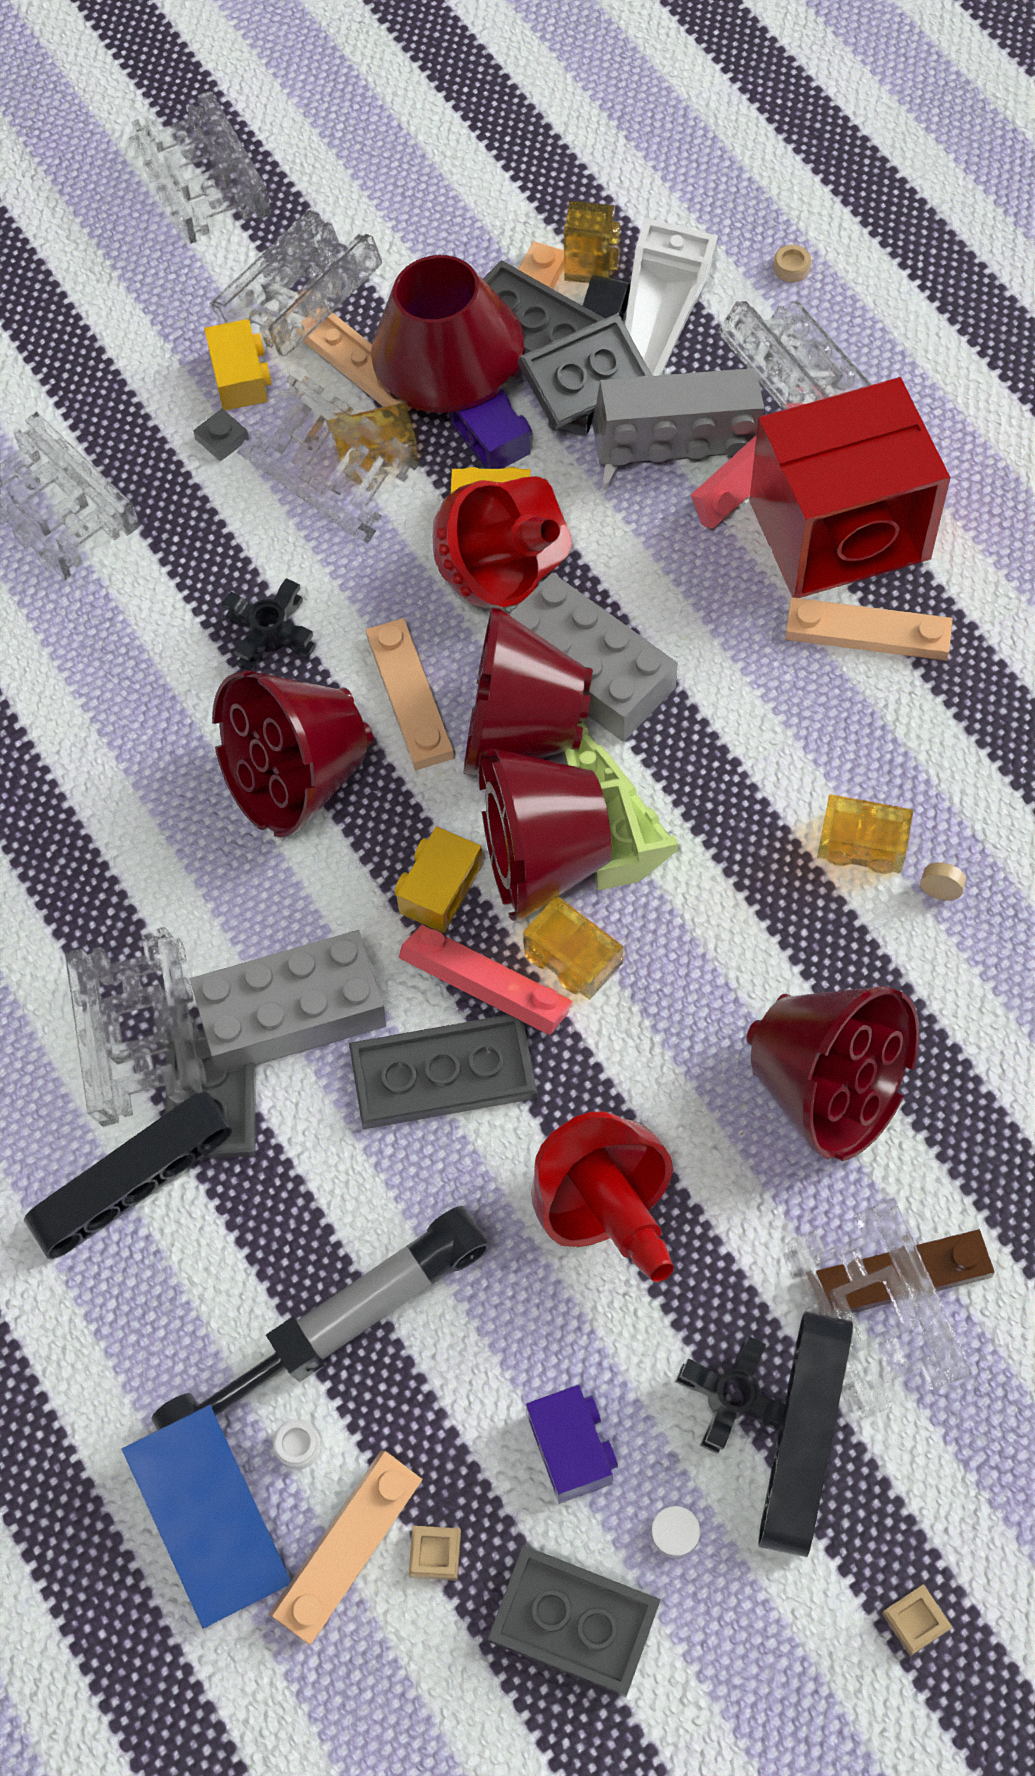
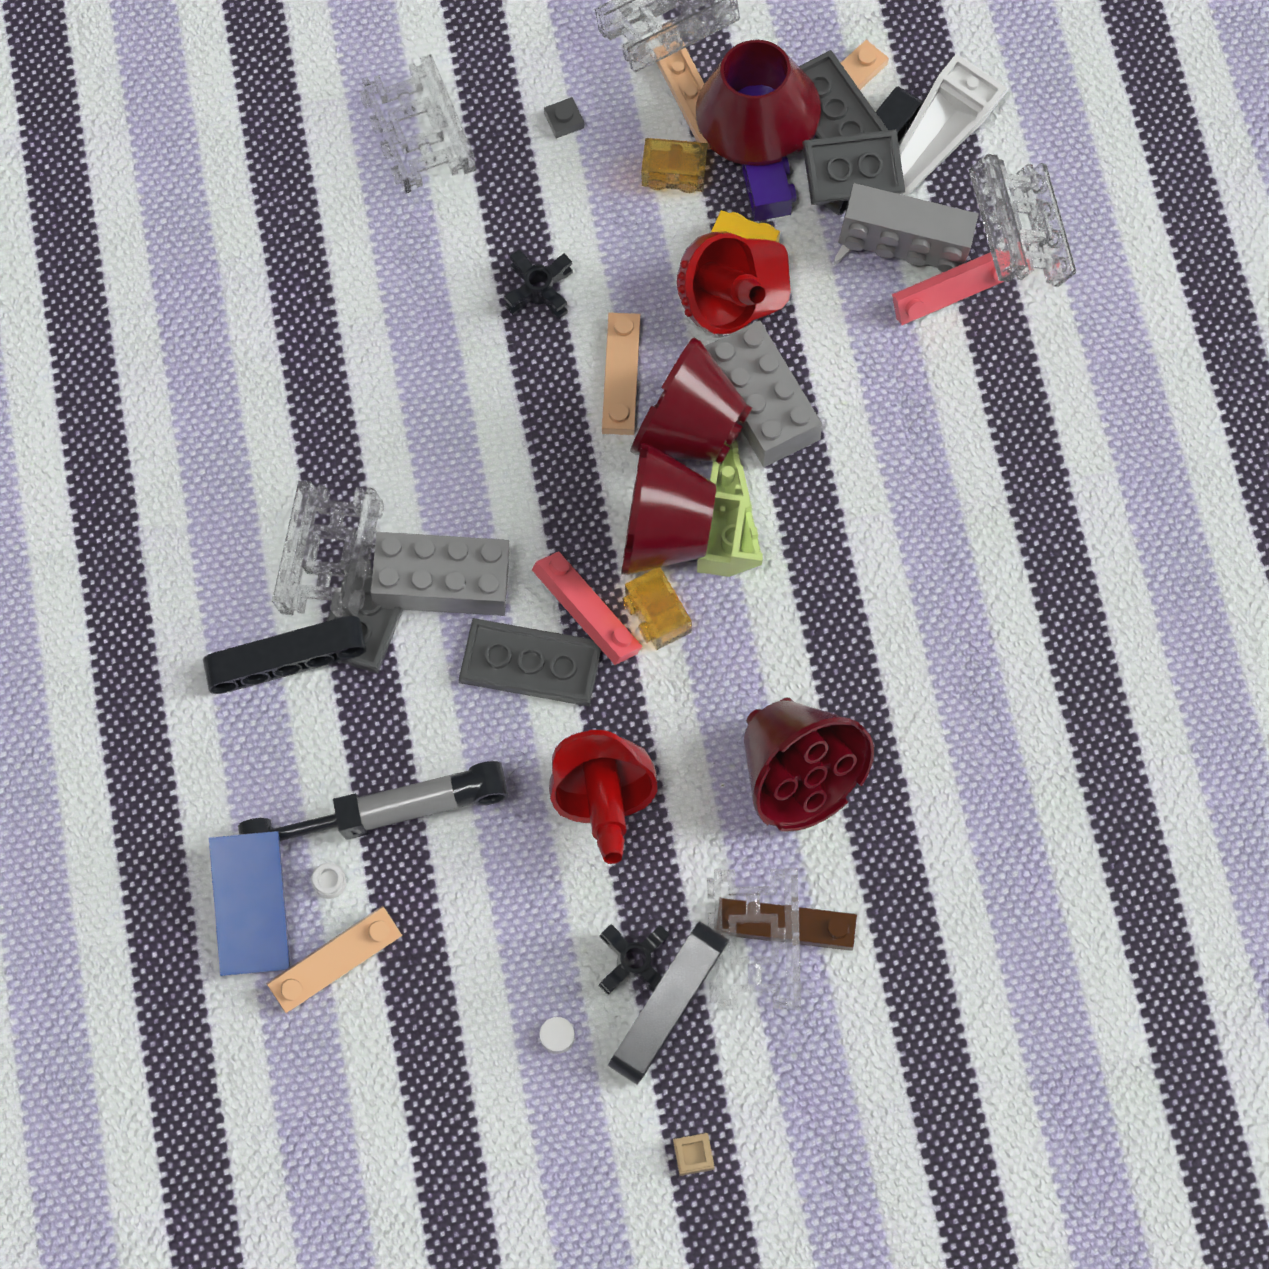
camera: 20 degrees right, 5 degrees up
yellow brick [204,319,272,411] -> none
dark red cone [212,670,374,837] -> none
clear fence [237,374,419,544] -> none
yellow brick [394,826,483,933] -> none
tan tile [409,1526,461,1581] -> none
dark grey plate [487,1545,661,1698] -> none
dark purple brick [525,1384,618,1504] -> none
clear yellow brick [564,200,621,283] -> none
red piece [749,377,951,598] -> none
tan tile [773,245,811,283] -> none
light nougat plate [785,597,953,661] -> none
clear yellow brick [817,794,914,874] -> none
tan tile [920,862,966,901] -> none

